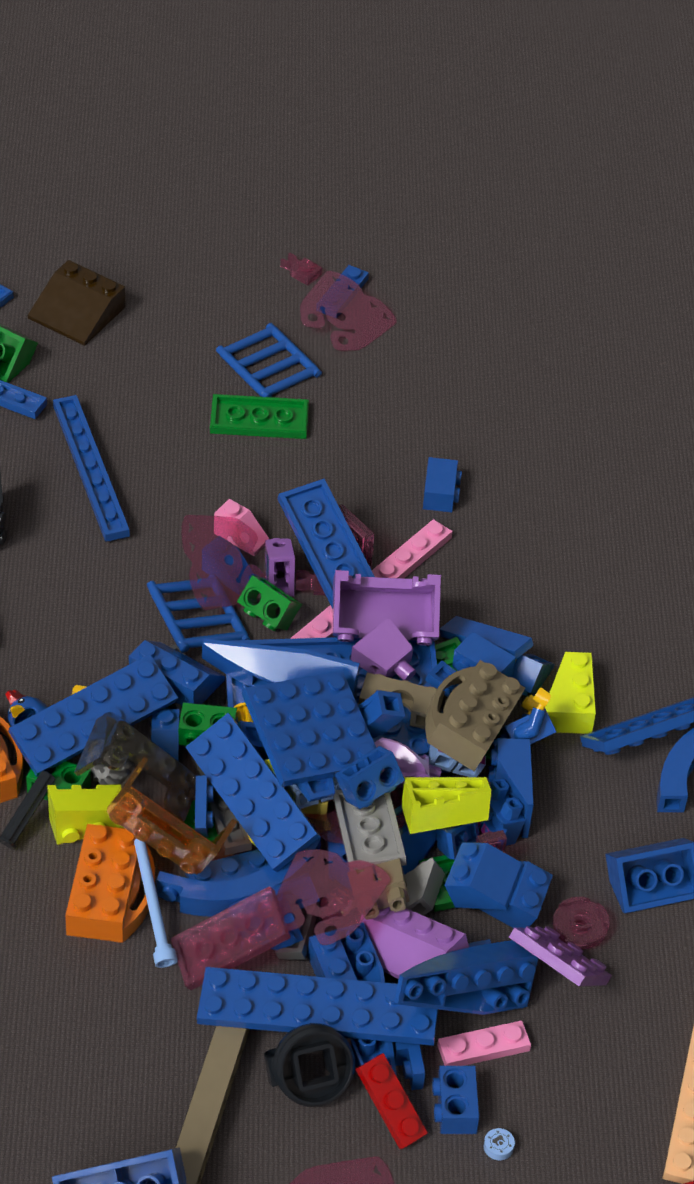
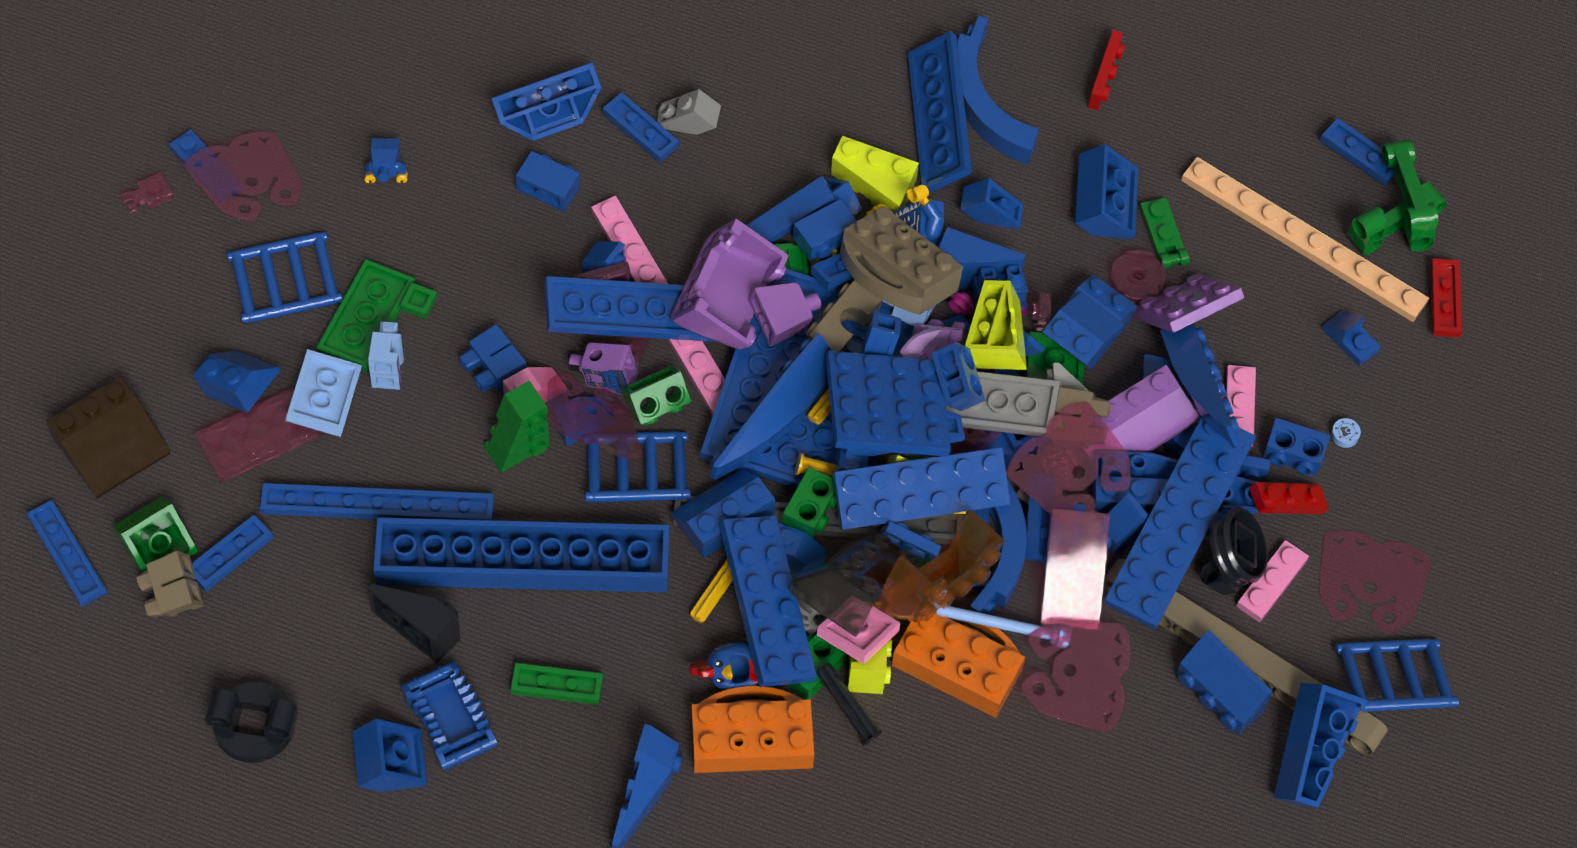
camera: 70 degrees left, 15 degrees up
none -> blue slope [193,350,281,413]
none -> clear pink plate [195,386,324,483]
none -> light blue plate [285,349,362,437]
none -> blue piece [365,138,408,183]
none -> light blue hips [368,322,404,390]
none -> blue brick [373,518,669,592]
none -> green plate [400,282,438,319]
none -> blue hips [459,324,527,393]
none -> green wedge [483,381,550,473]
none -> blue wedge [491,62,601,141]
none -> blue slope [582,241,627,281]
none -> blue plate [602,92,679,163]
none -> light grey slope [657,89,721,135]
none -> bright pink plate [817,594,900,664]
none -> blue slope [960,178,1024,229]
none -> clear pink piece [1022,619,1131,733]
none -> blue slope [1096,493,1148,556]
none -> green plate [1139,198,1189,270]
none -> blue slope [1176,630,1273,736]
none -> bright pink plate [1236,540,1309,623]
none -> blue slope [1321,311,1381,366]

